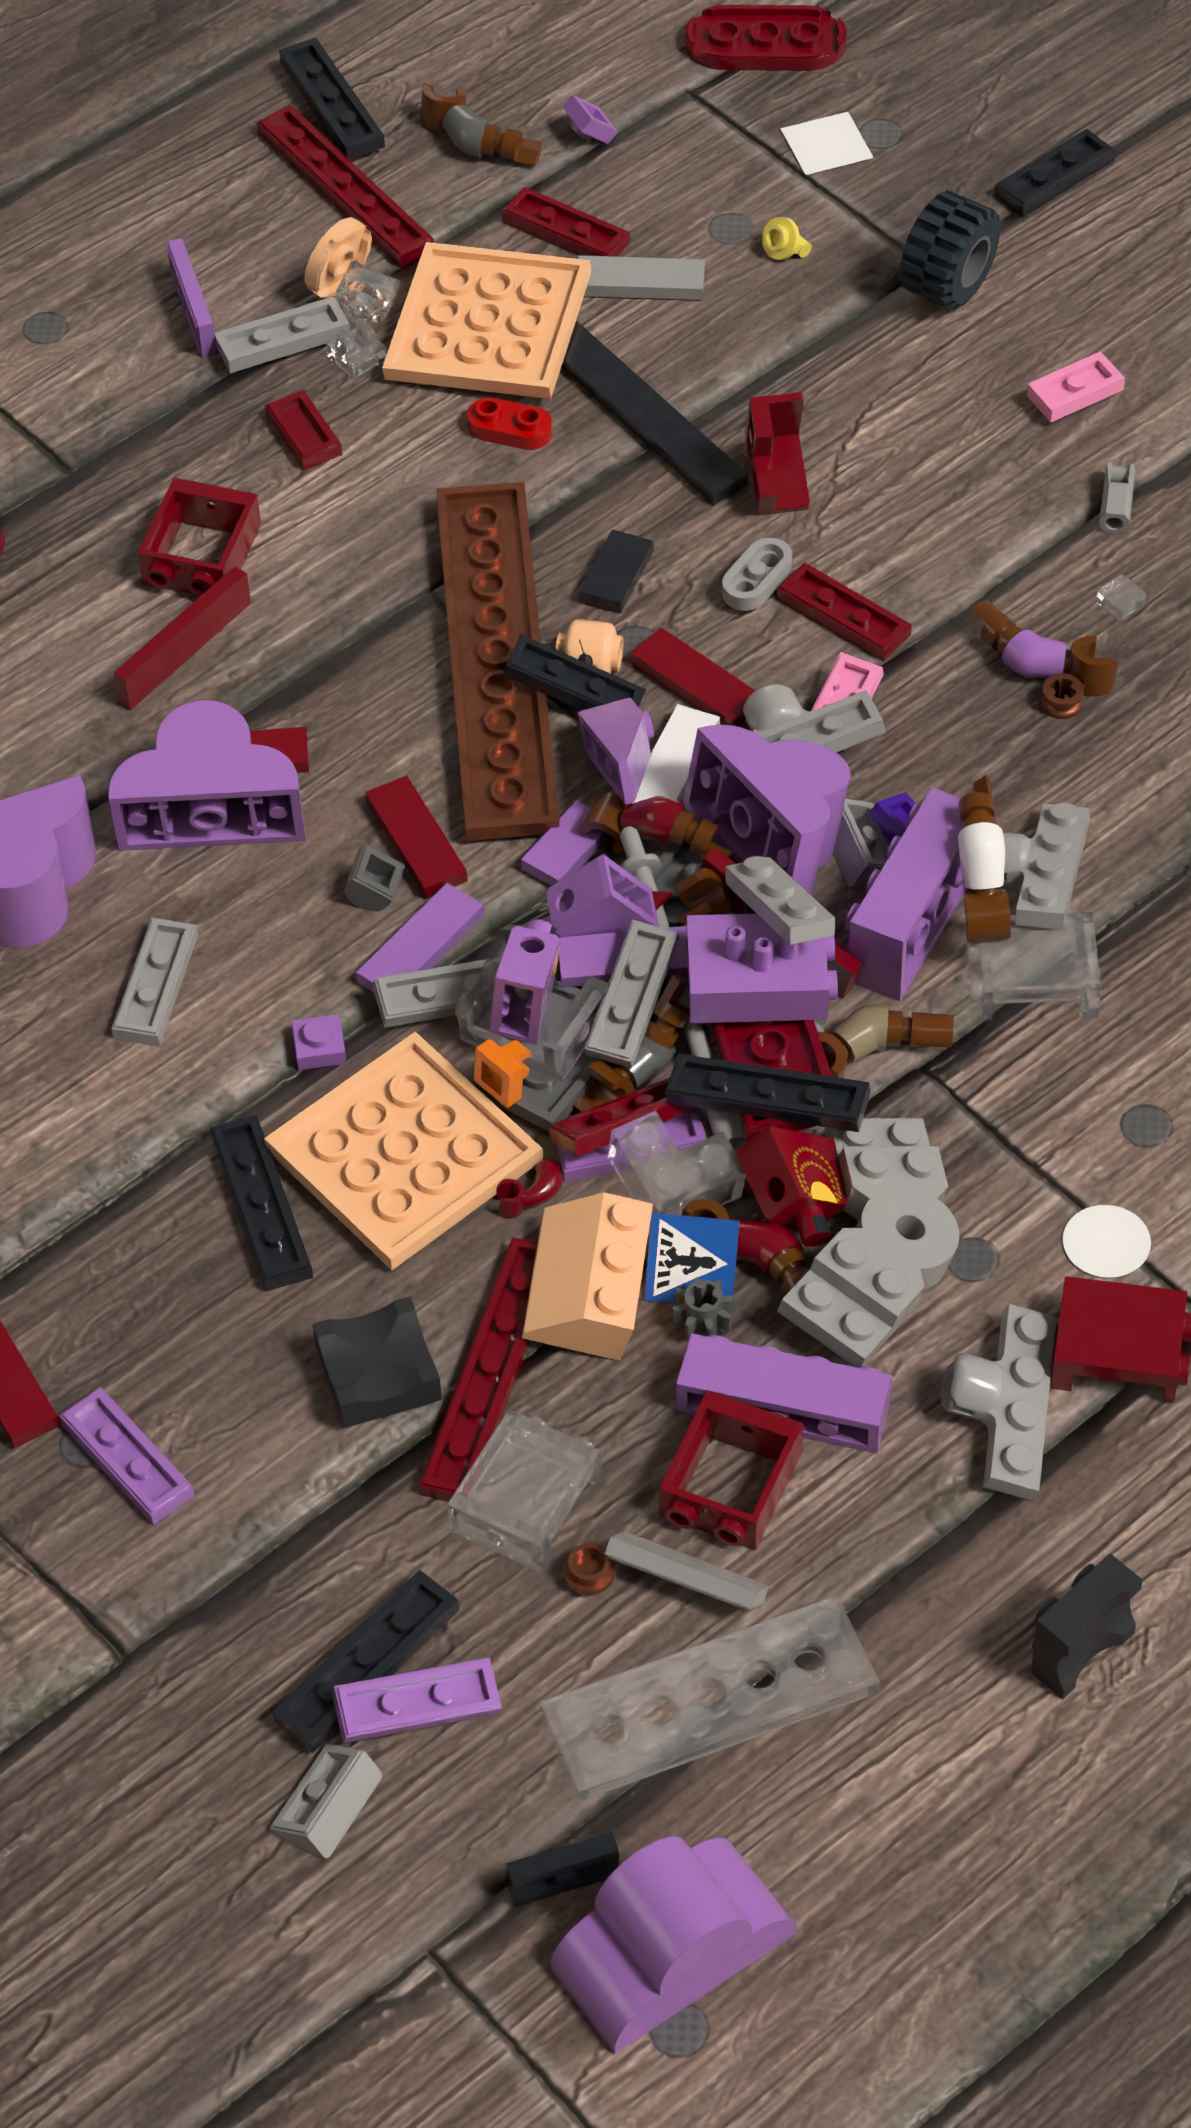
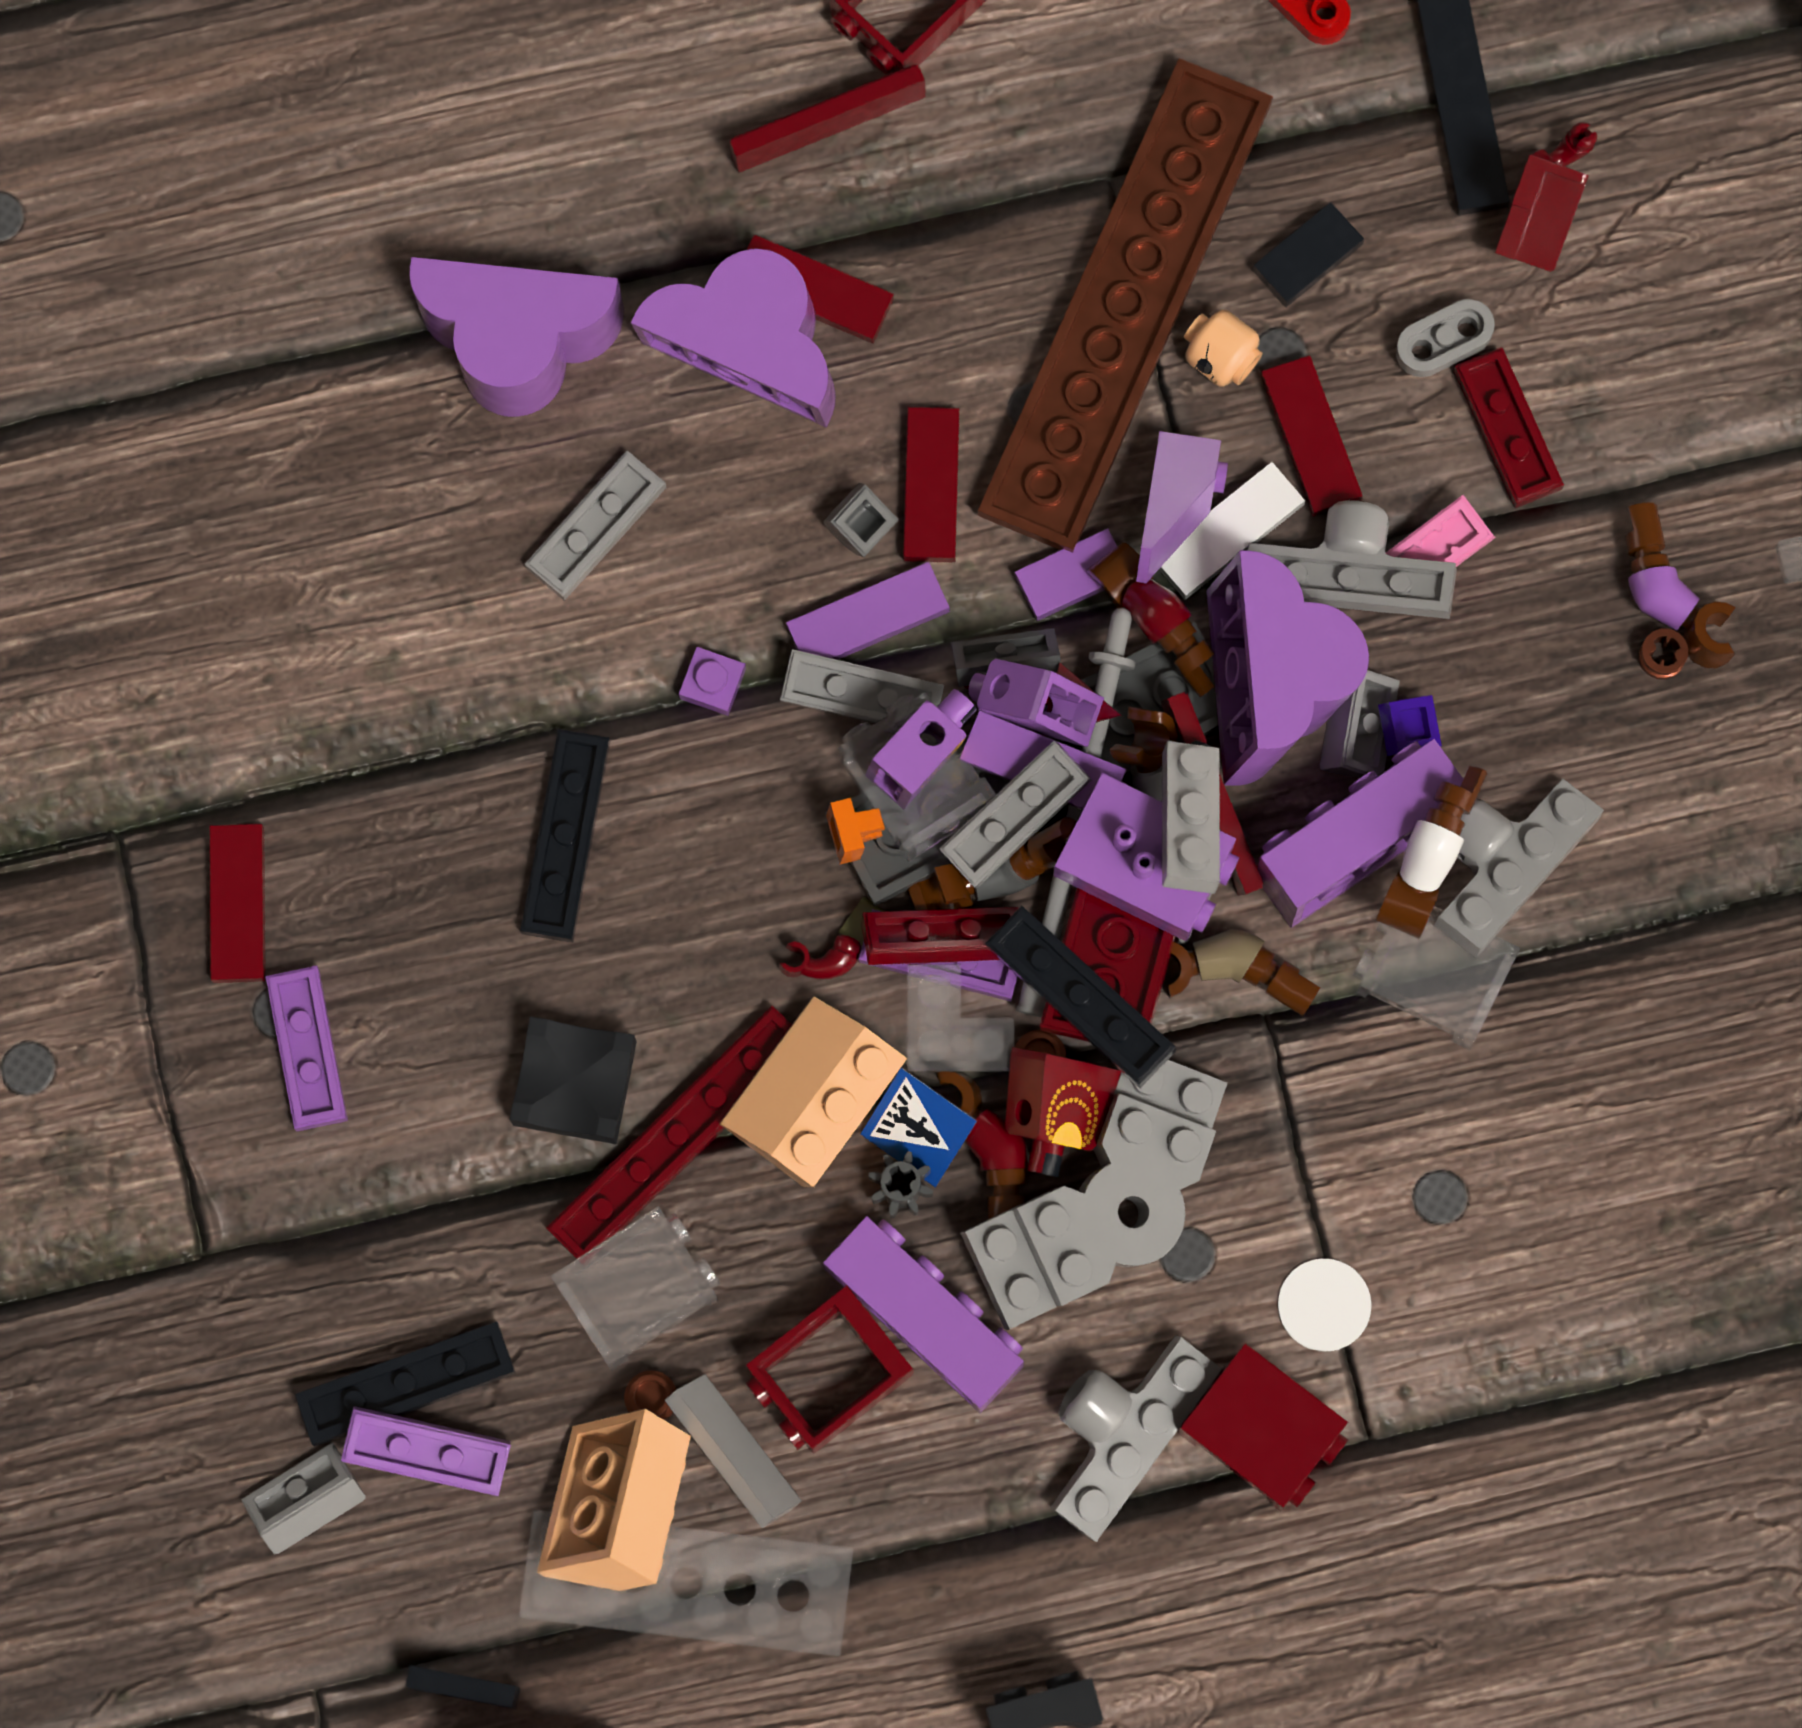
camera: 30 degrees right, 25 degrees up
light nougat plate [264,1032,543,1270] -> none
black tile [502,634,646,710] -> none
none -> light nougat slope [537,1409,691,1591]

